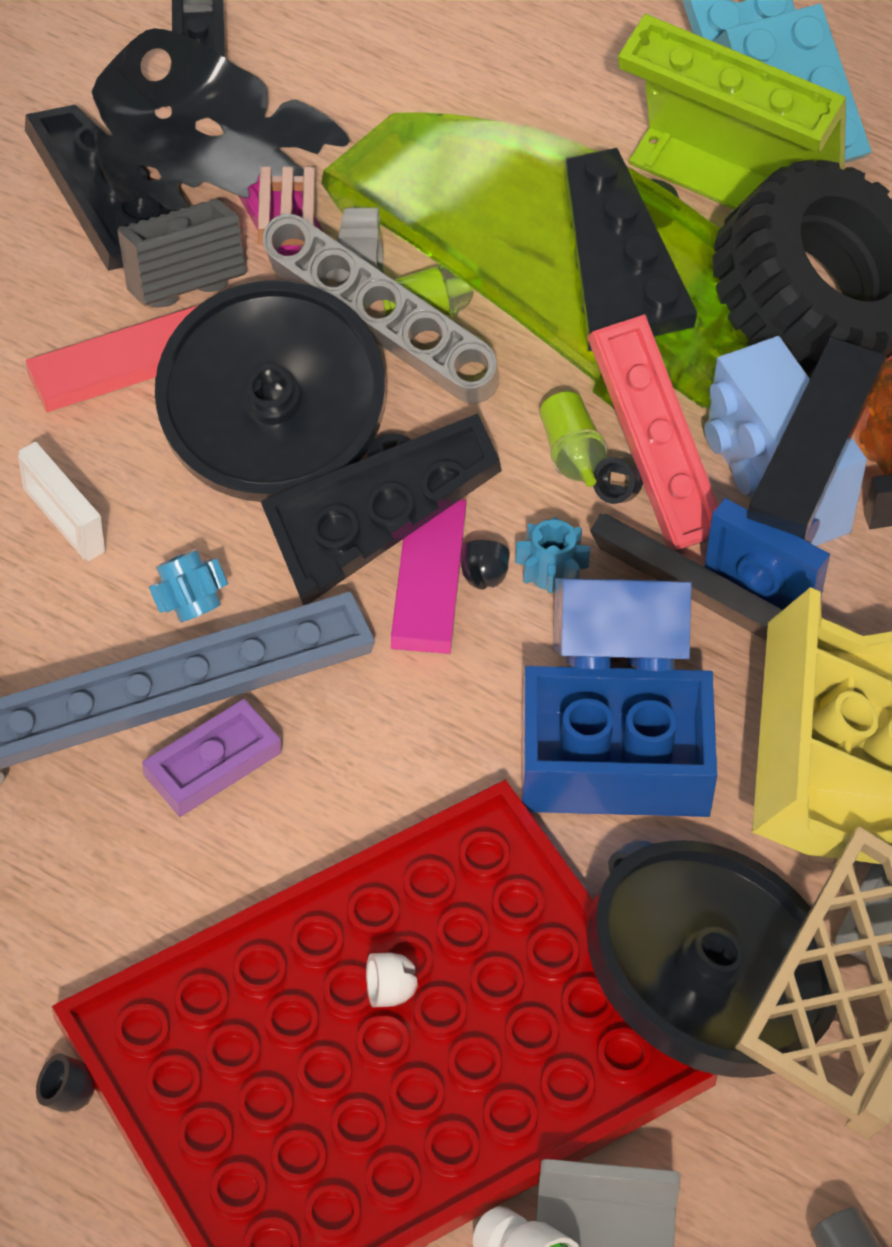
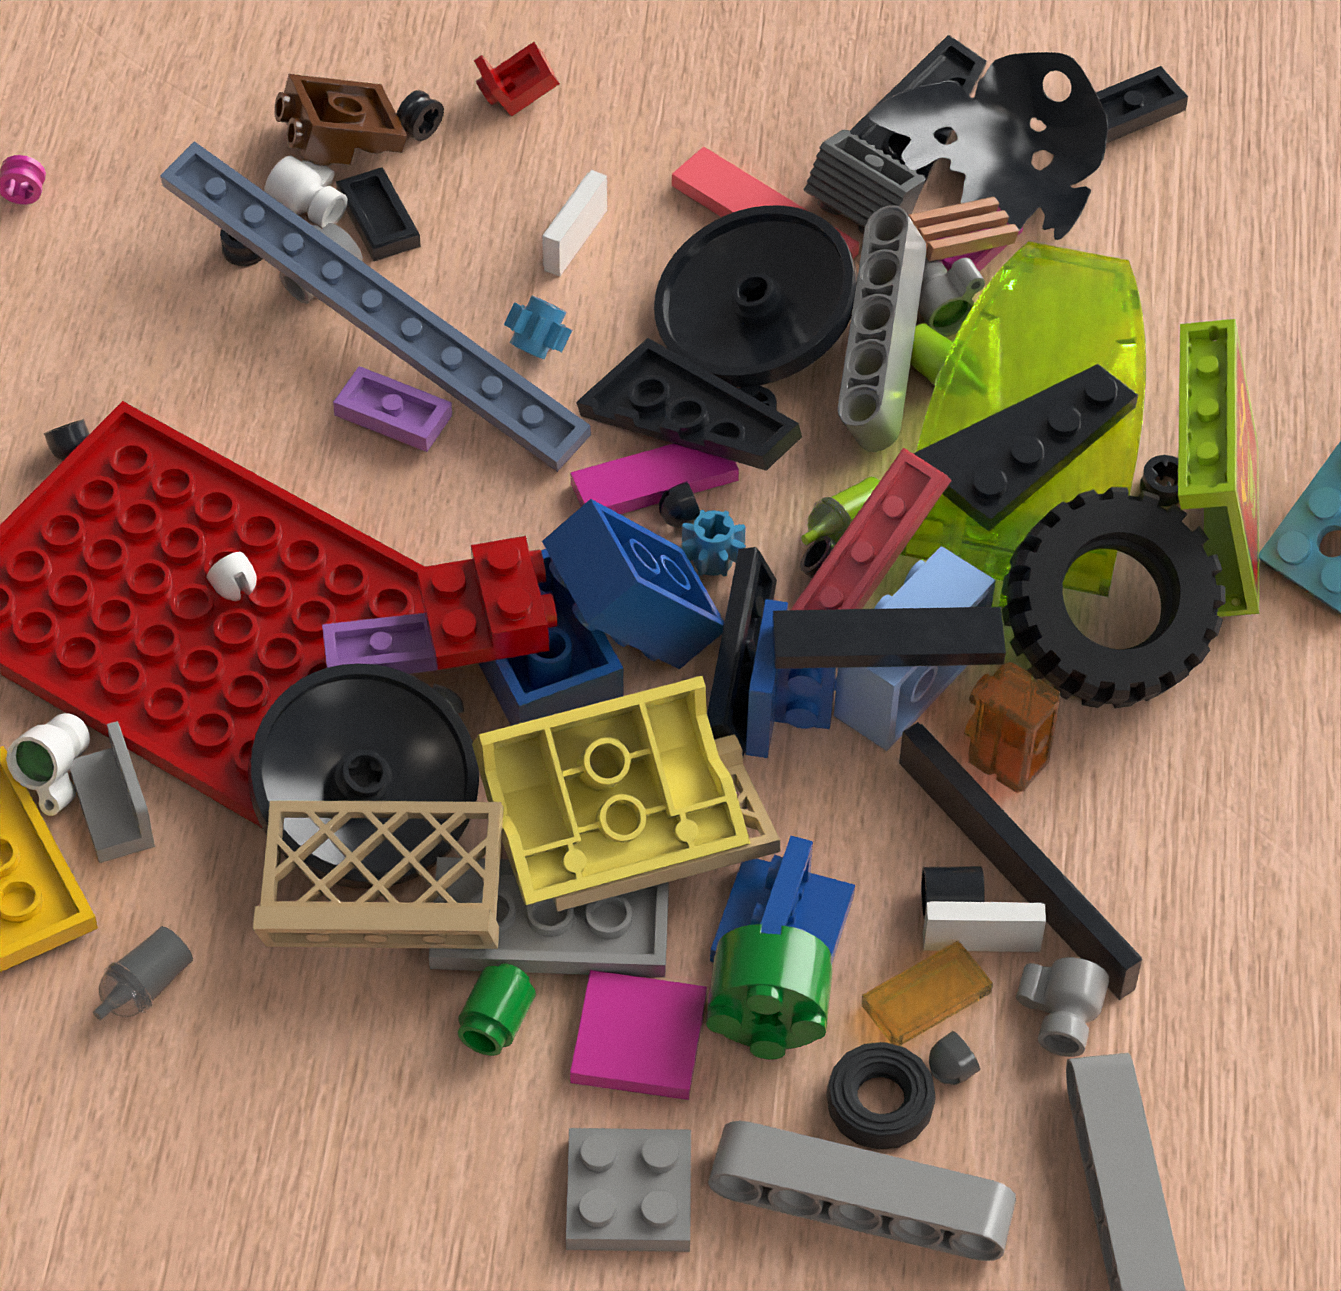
camera: 65 degrees right, 0 degrees up
none -> medium lavender plate [322,613,437,674]
none -> red plate [416,536,557,670]

